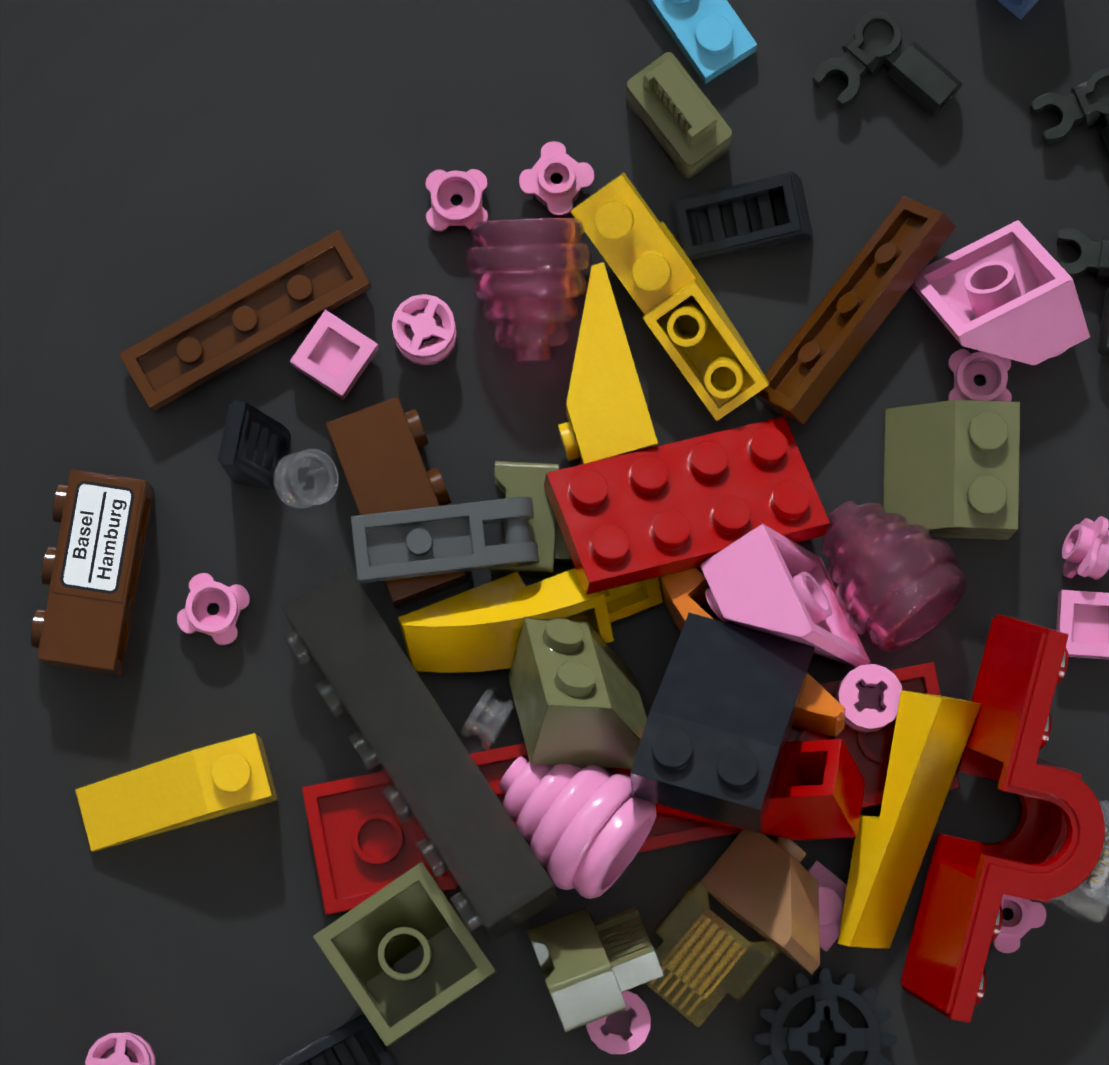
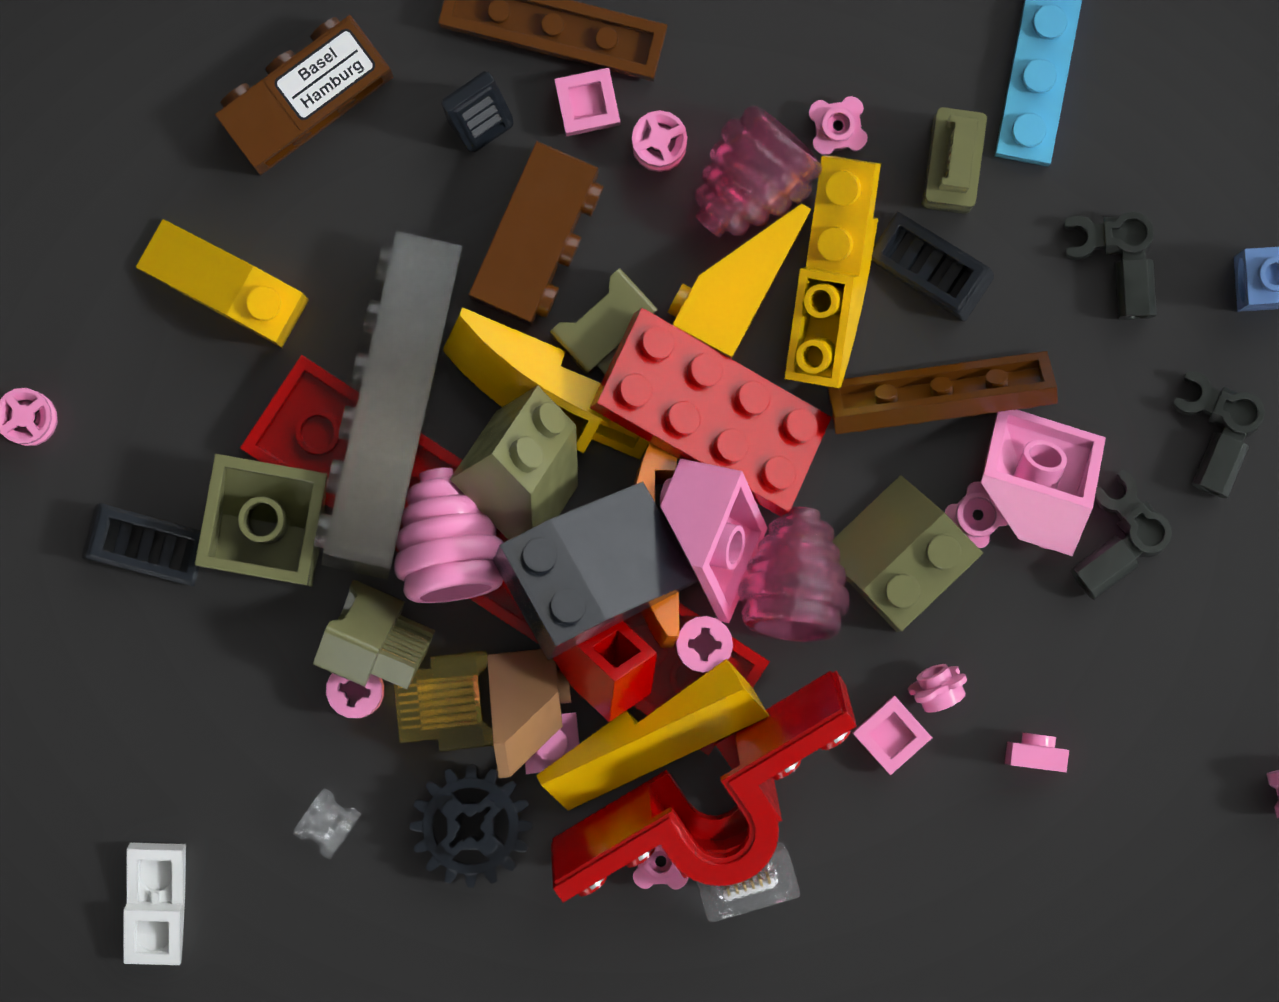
camera: 40 degrees right, 5 degrees up
bright pink plate [177,573,250,645] -> none
clear bush [274,449,339,509] -> none
dark grey plate [351,497,539,584] -> none
bright pink plate [425,169,488,232] -> none
clear bush [460,686,516,750] -> none

